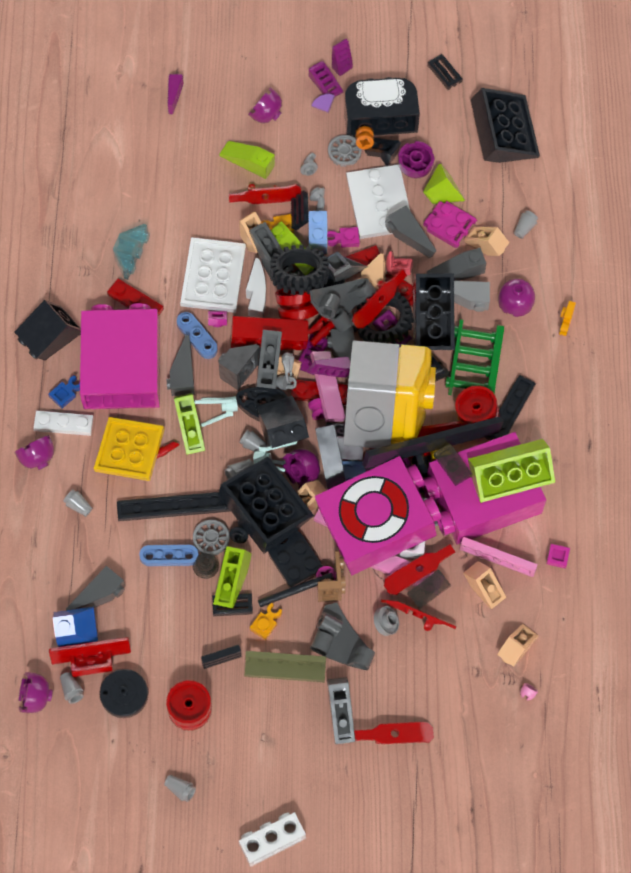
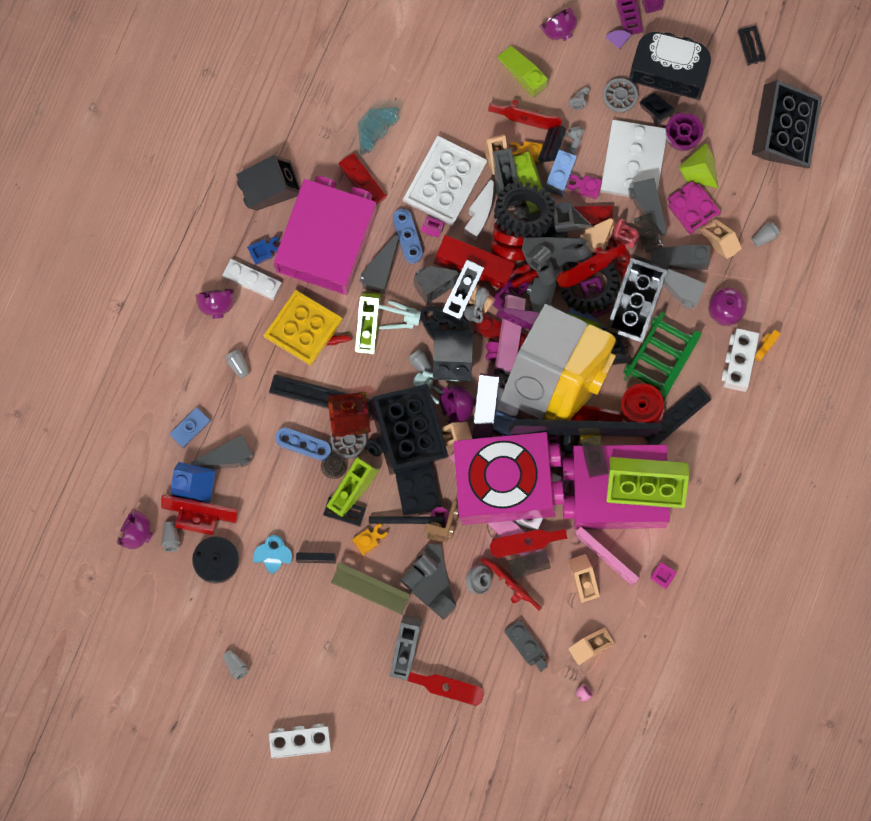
camera: 20 degrees right, 10 degrees up
red wheel [166,680,212,731] -> none
light grey cone [224,459,254,479] -> none
orange wheel [356,126,374,150] -> none
none -> medium blue plate [169,408,211,448]
none -> medium azure plate [253,535,292,574]
none -> clear red slope [328,392,371,437]
none -> dark grey hinge [504,620,548,672]
none -> clear smoke plate [633,213,663,253]
none -> white brick [721,328,759,392]

